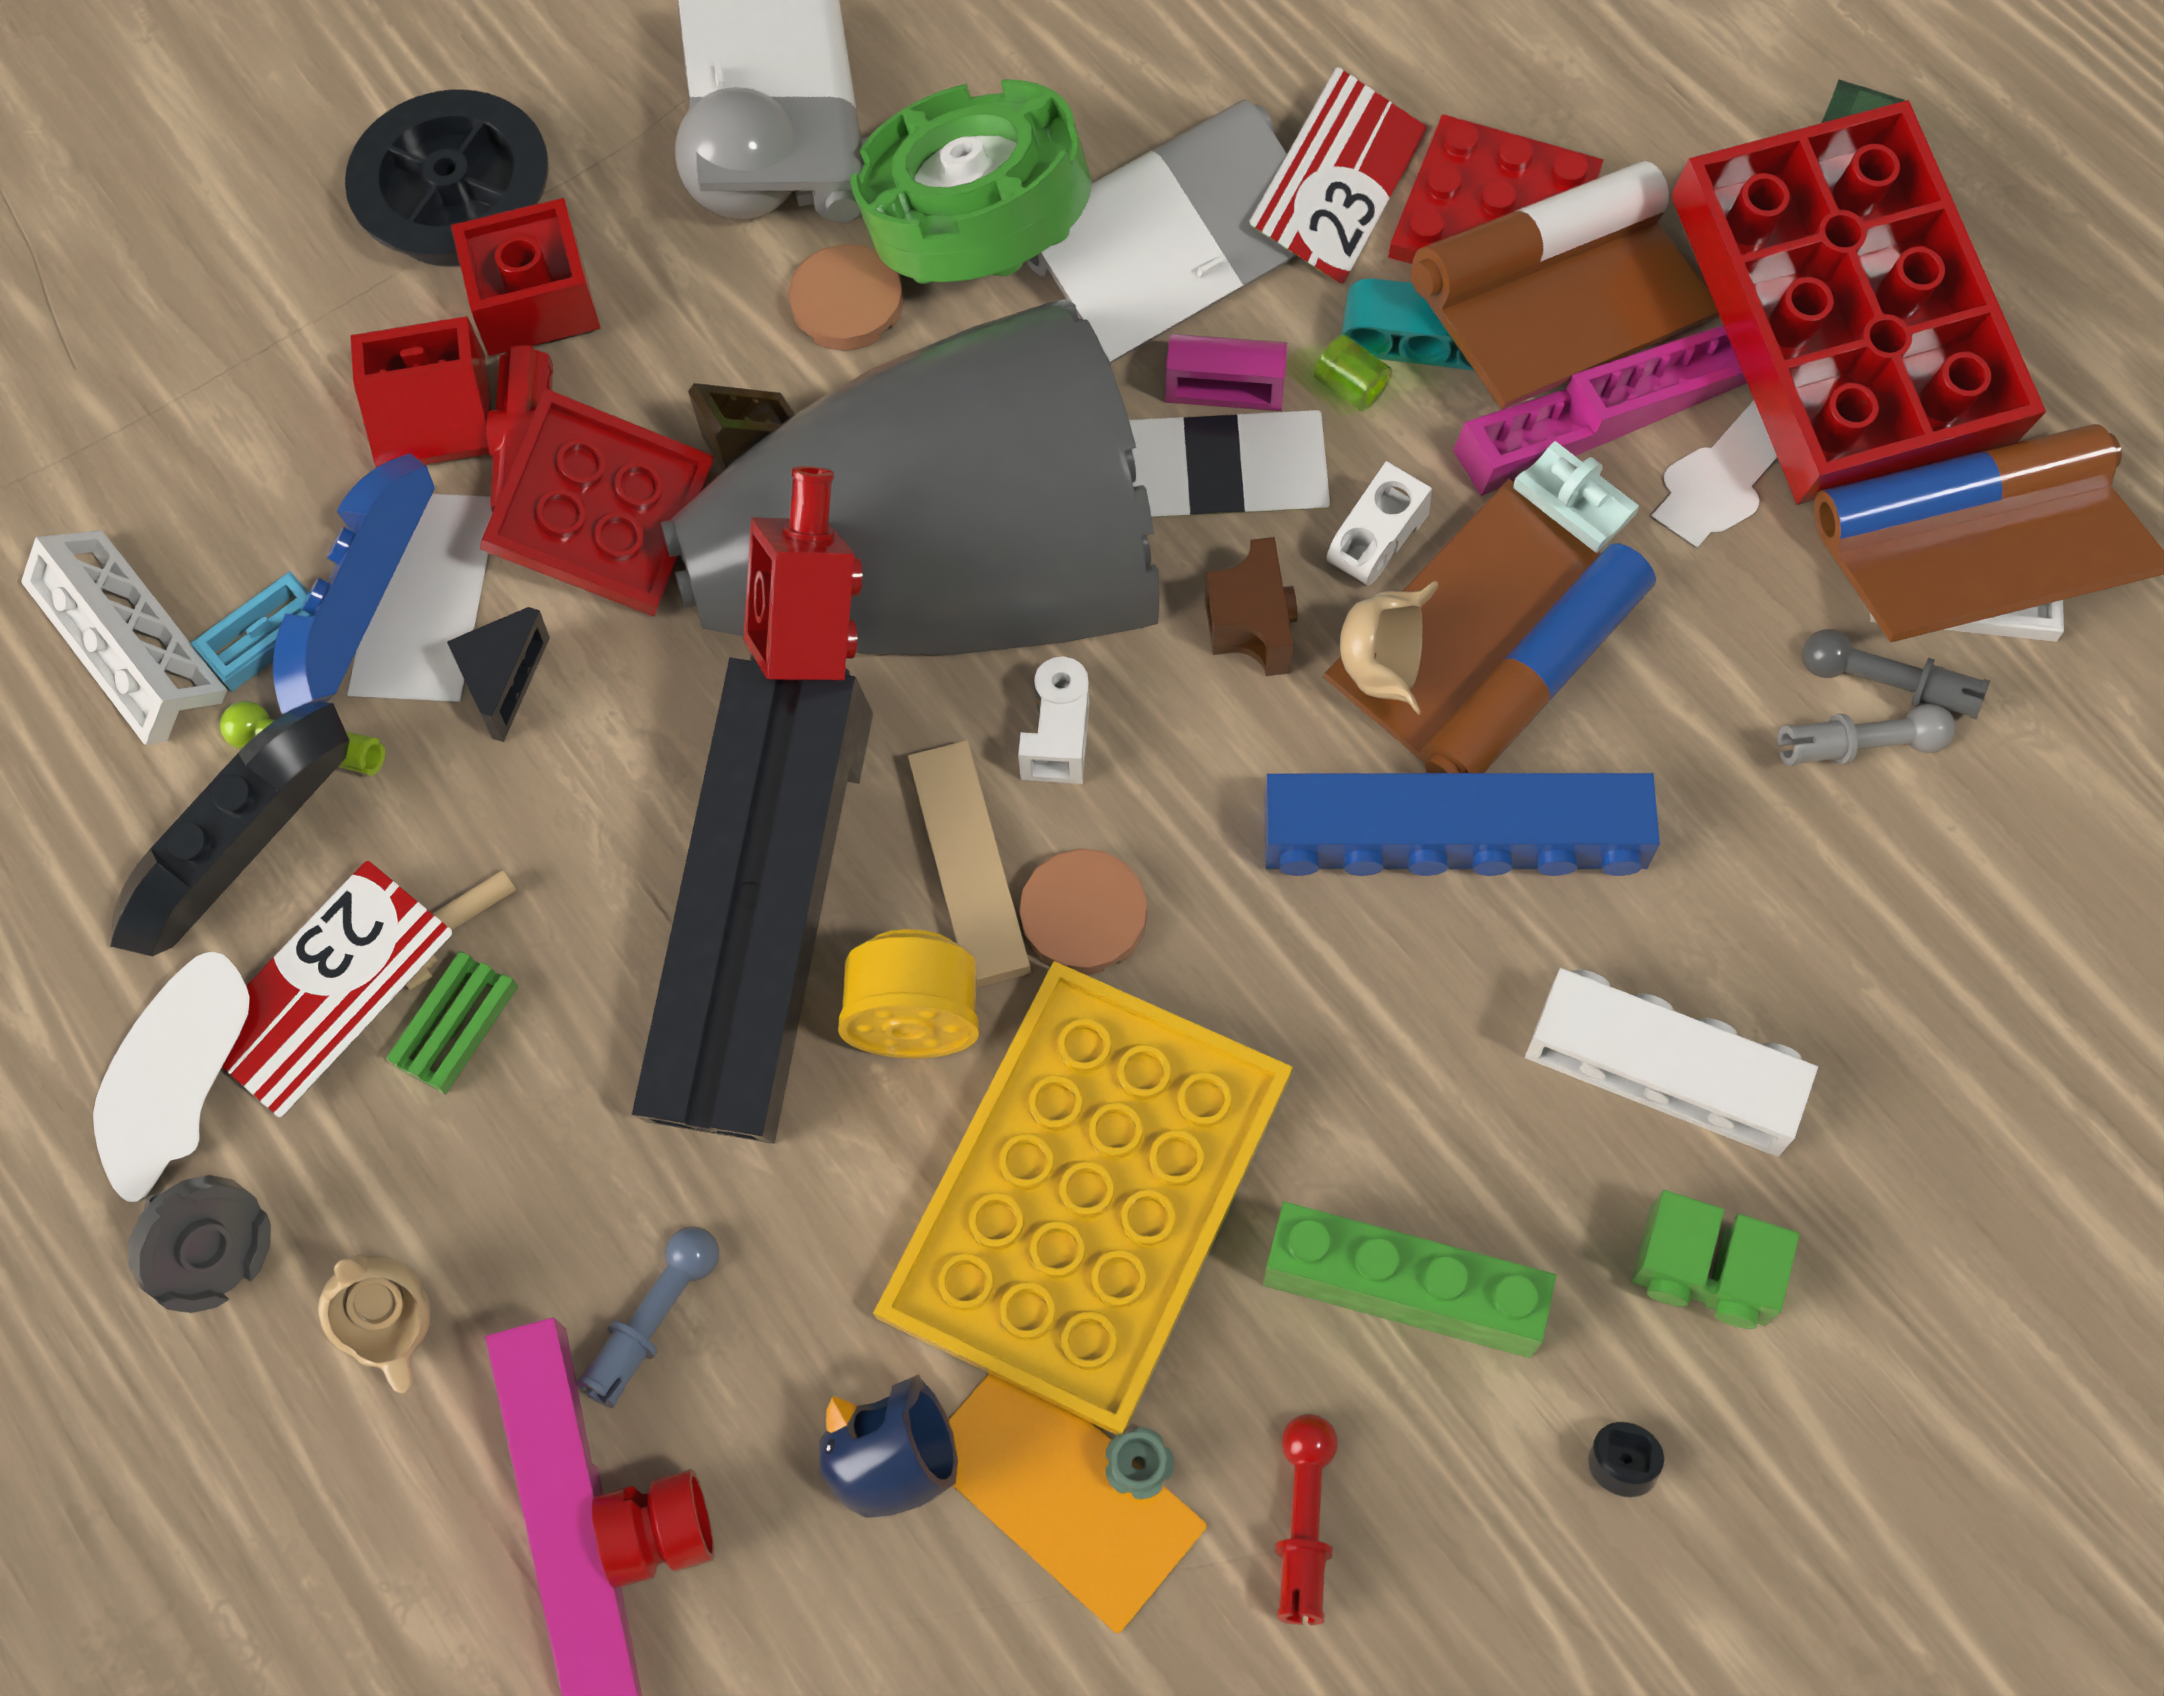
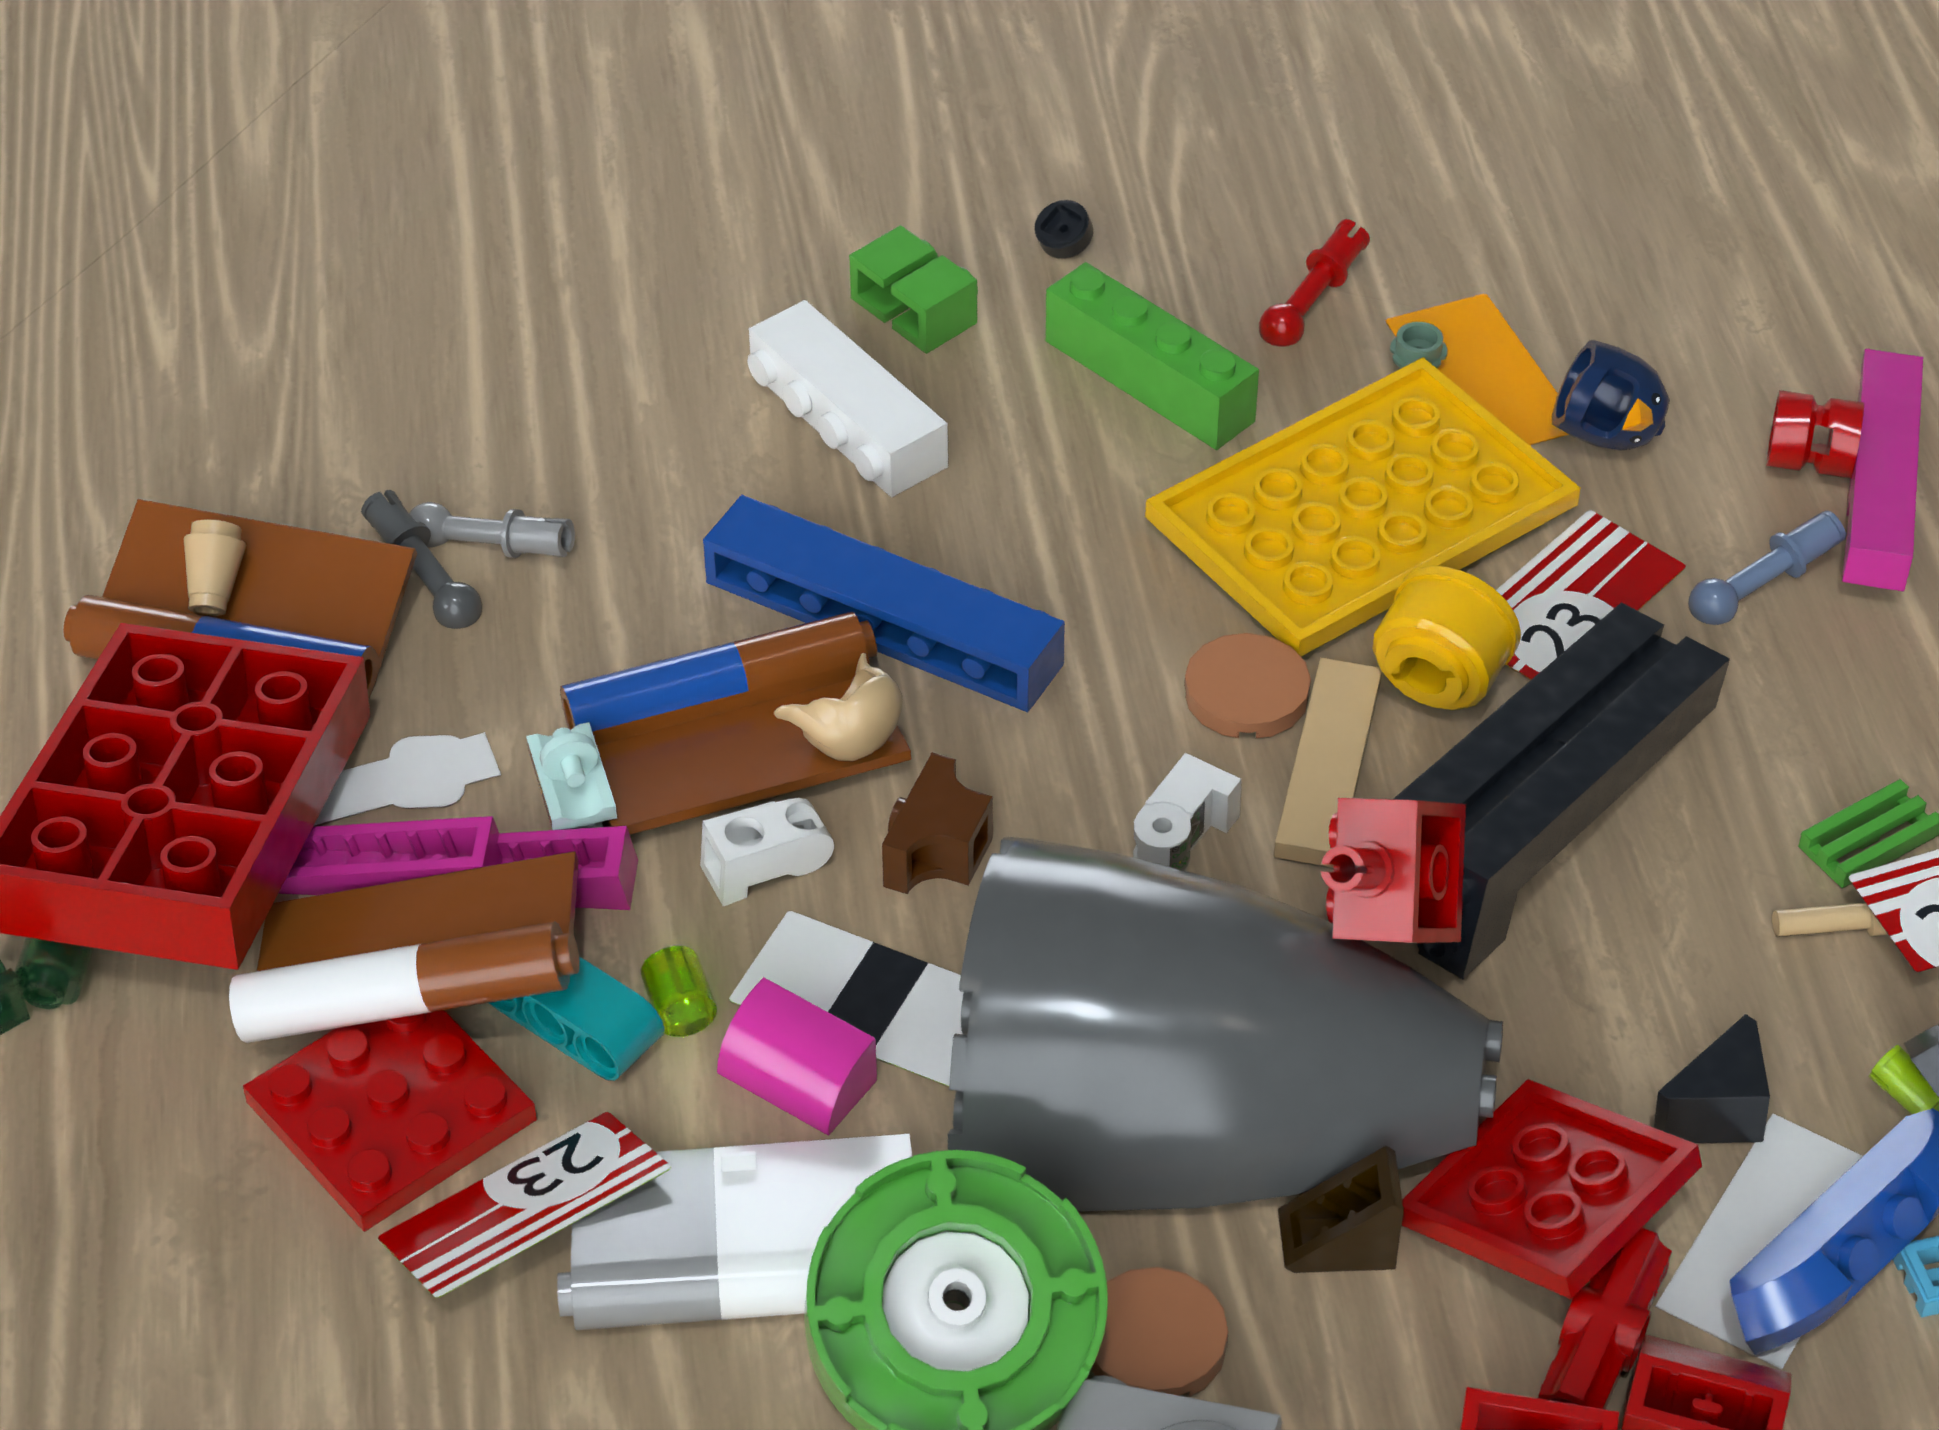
camera: 155 degrees left, 20 degrees down
none -> tan cone [184,520,246,616]
none -> sticker [1496,510,1686,680]

